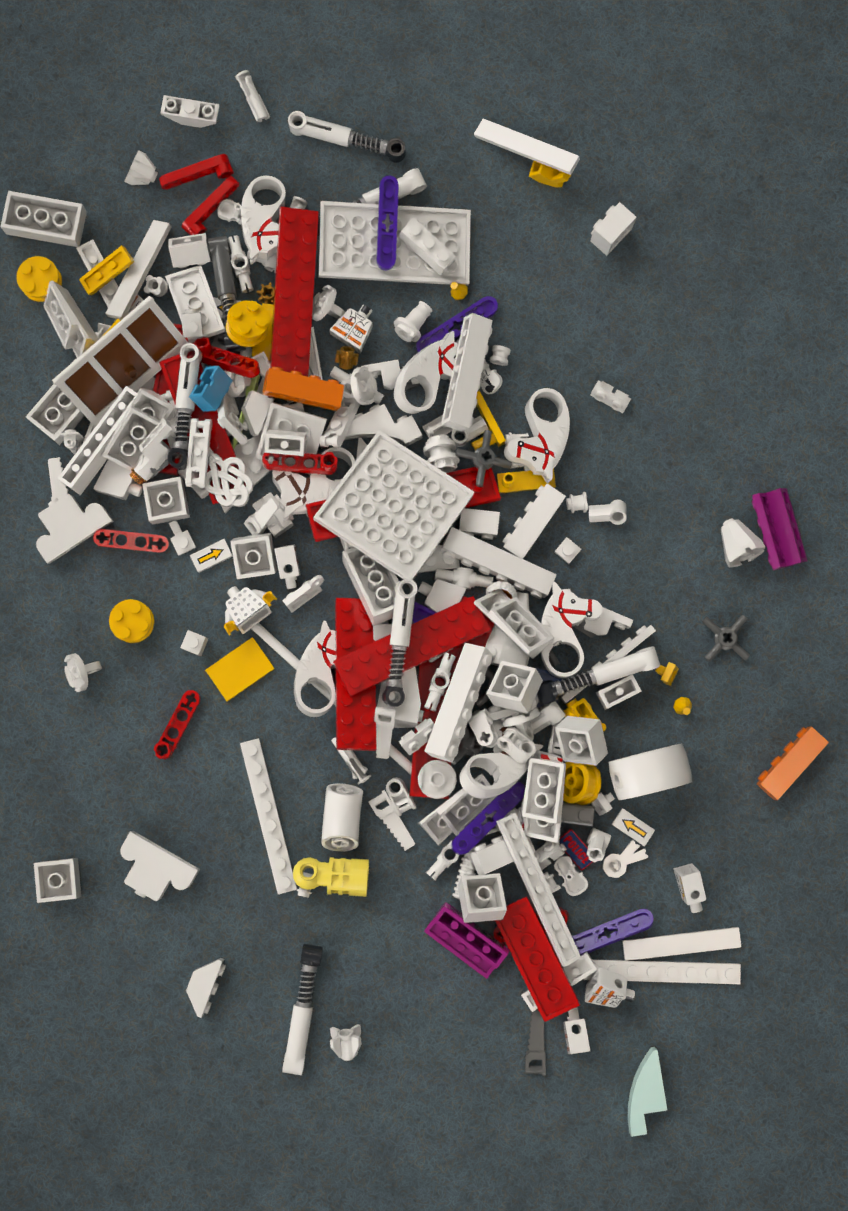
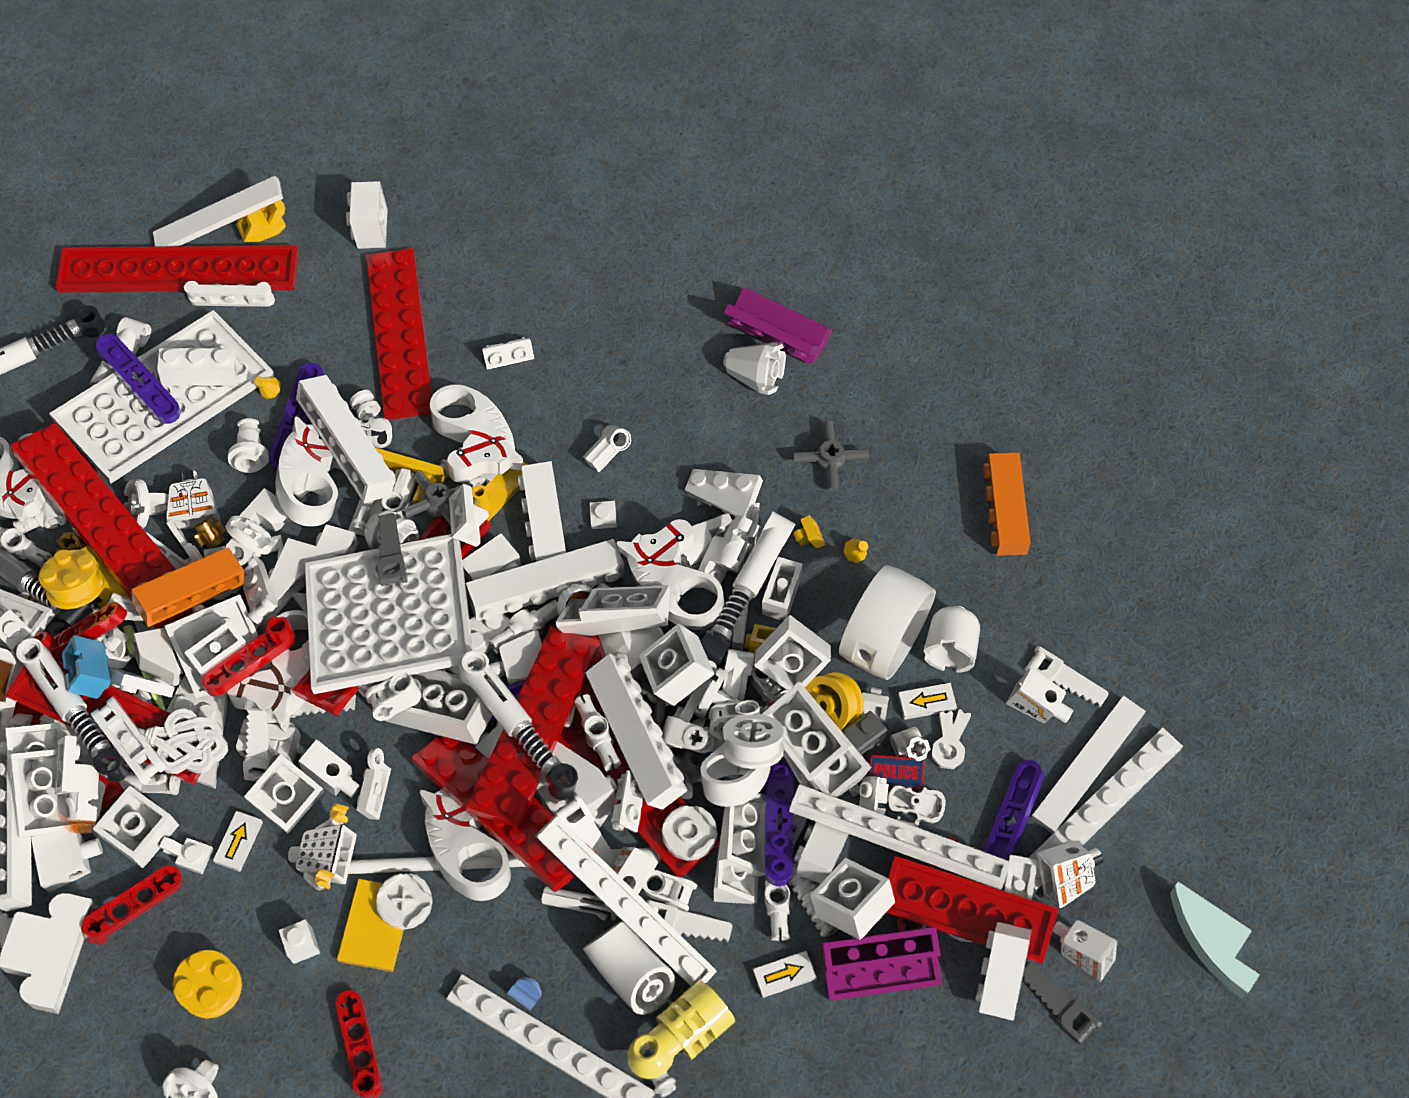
camera: 40 degrees left, 20 degrees down
white brick [566,492,588,513] -> none
none -> white piece [9,713,33,728]
none -> red plate [56,245,299,293]
none -> white piece [166,520,203,564]
none -> white plate [184,281,275,306]
none -> white piece [365,672,422,721]
none -> red plate [366,248,432,421]
none -> white tile [376,874,433,930]
none -> dark grey piece [377,513,408,586]
none -> white panel [449,484,489,547]
none -> medium blue plate [507,977,542,1011]
none -> white plate [536,815,716,987]
none -> white torso [602,847,658,910]
none -> white wing [685,469,763,519]
none -> white plate [698,515,761,592]
none -> white wheel [723,714,784,769]
none -> white tile [753,951,816,998]
none -> white cylinder [924,606,980,673]
none -> white brick [976,922,1031,1020]
none -> white piece [1025,646,1108,707]

